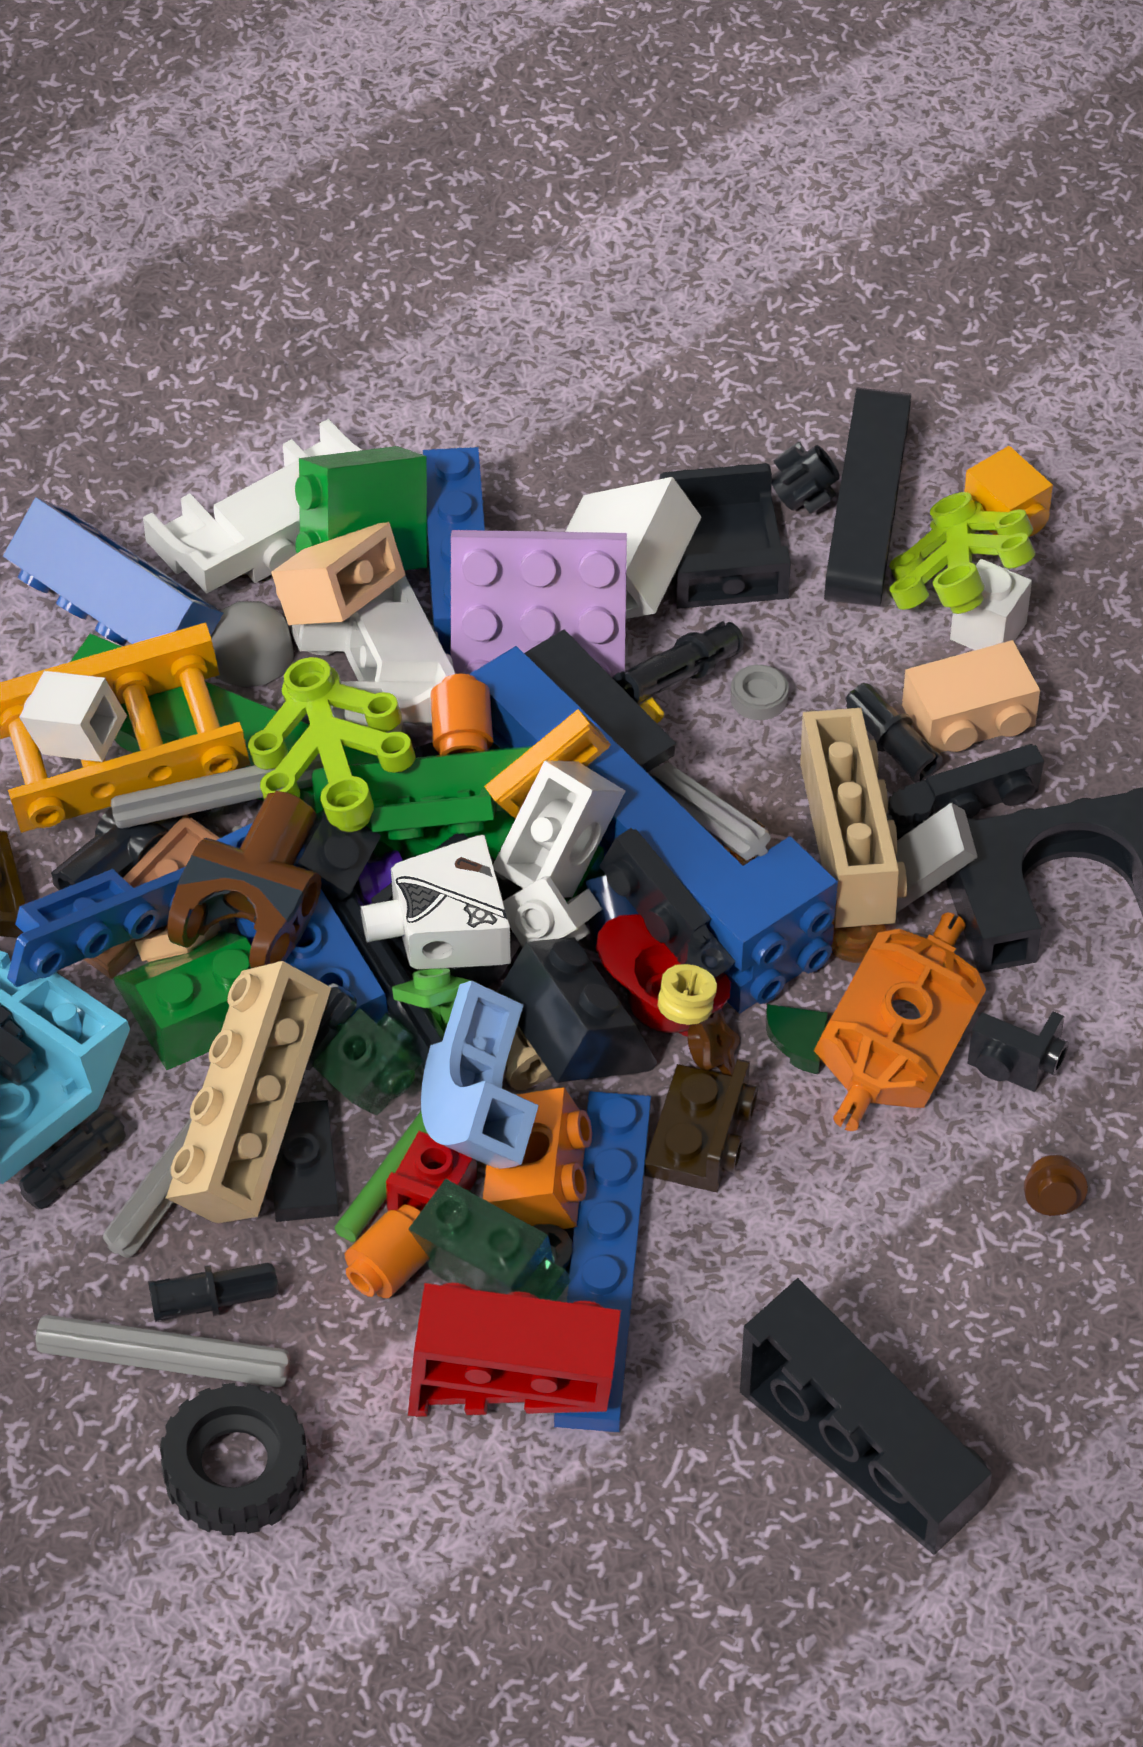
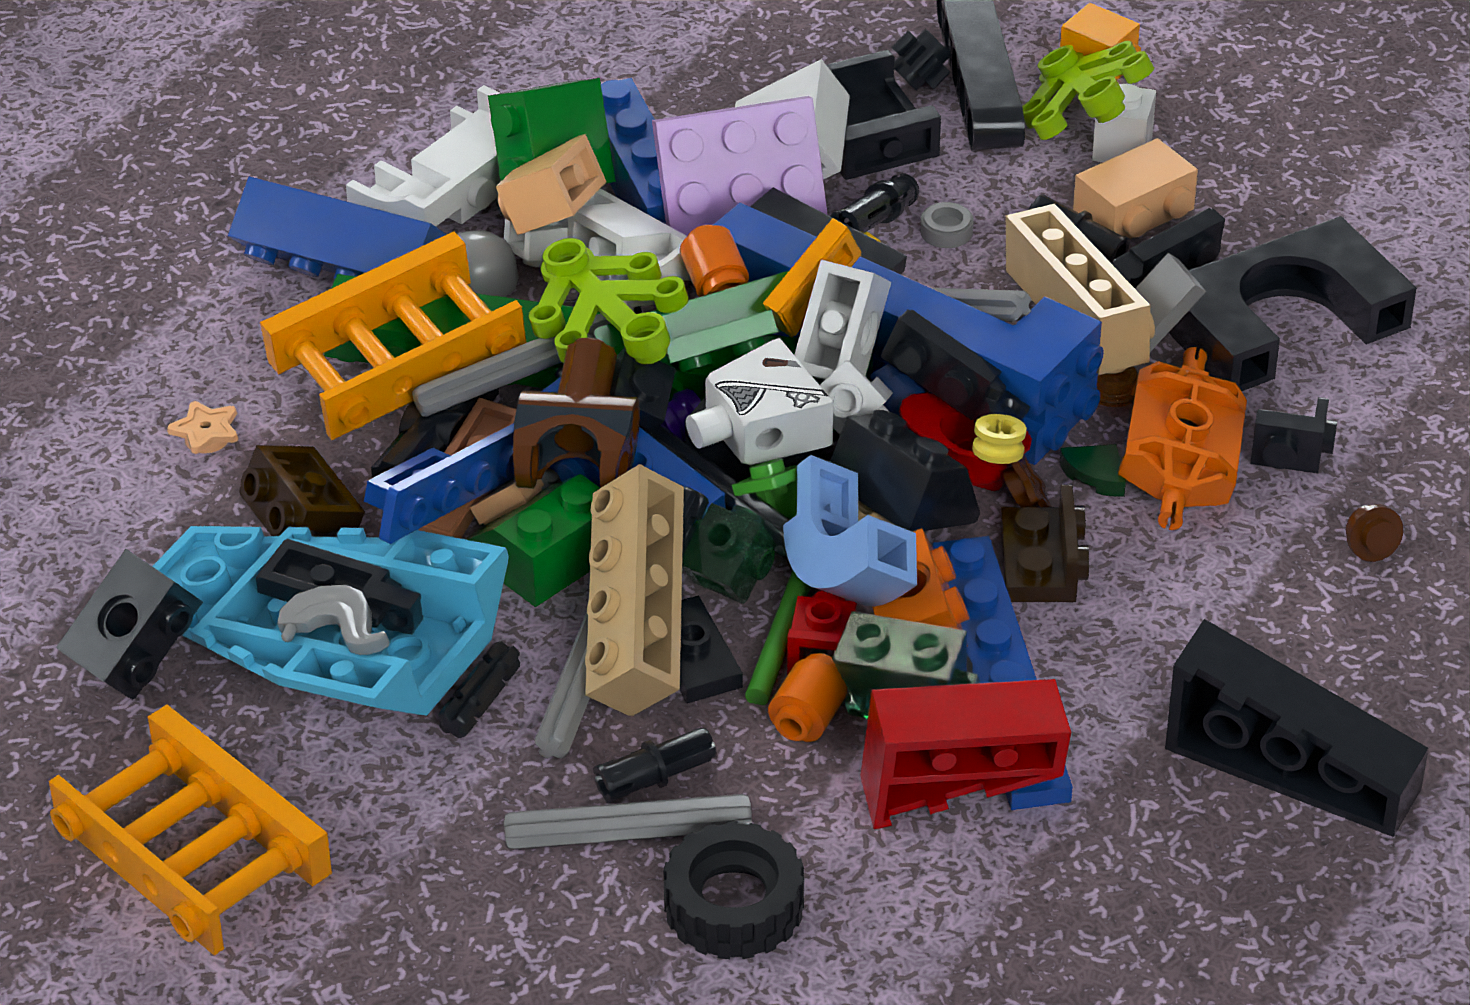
camera: 15 degrees left, 10 degrees down
white brick [19,671,127,762] -> none

